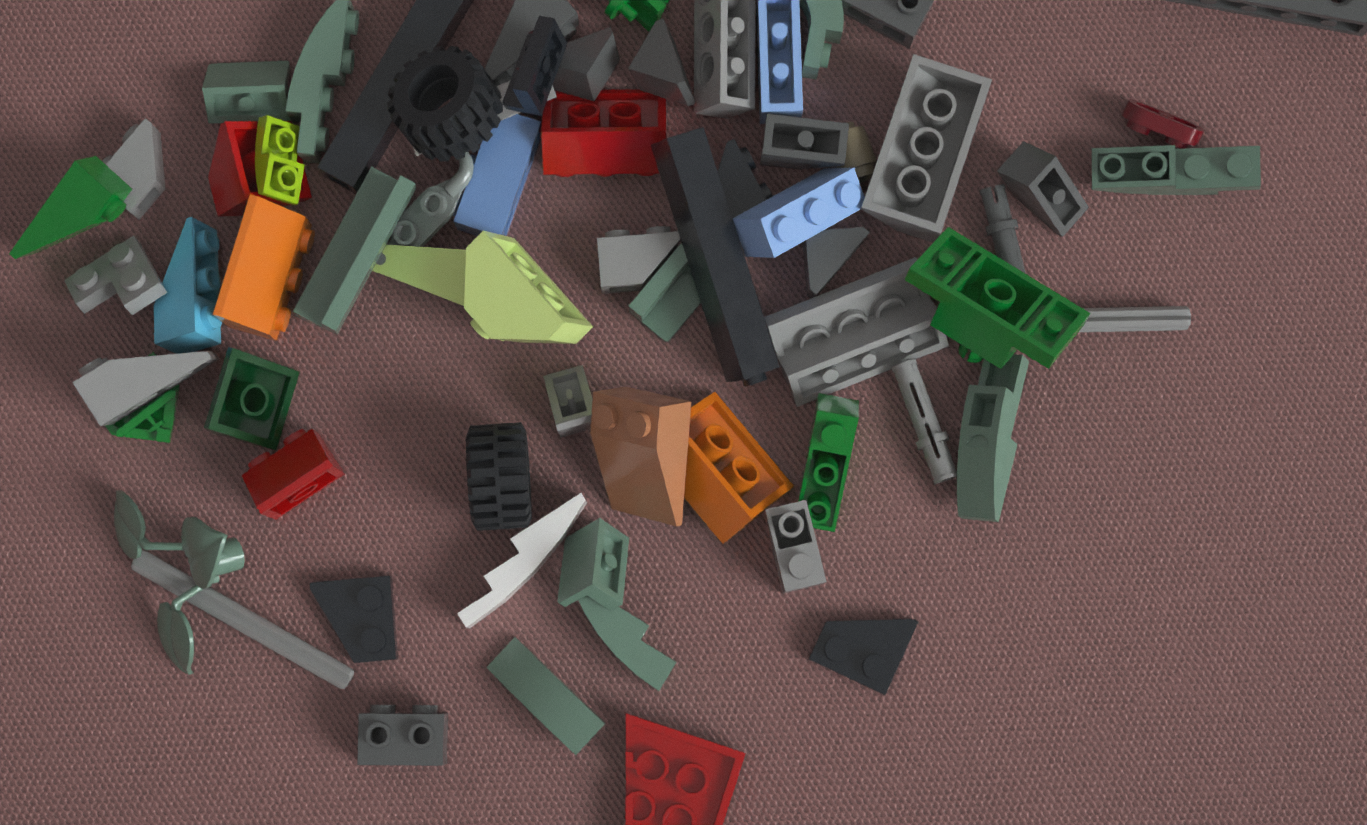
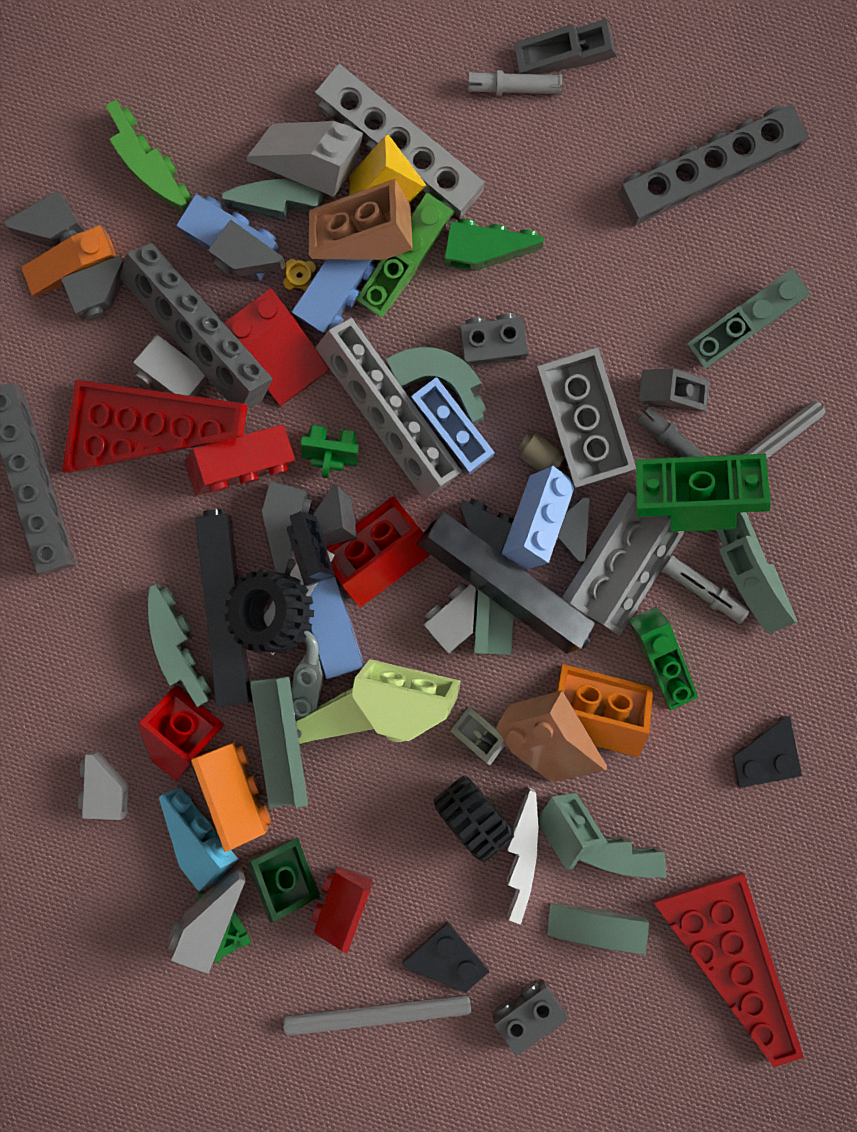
camera: 30 degrees left, 5 degrees up
green slope [9,156,132,259] -> none
light grey plate [64,235,167,315] -> none
sand green plant [114,490,245,675] -> none
sand green panel [202,61,290,124] -> none
lime slope [255,115,305,205] -> none
dark grey slope [628,19,696,106] -> none
dark grey slope [760,114,849,170] -> none
light grey slope [765,500,827,594] -> none
dark red plate [1122,99,1205,149] -> none

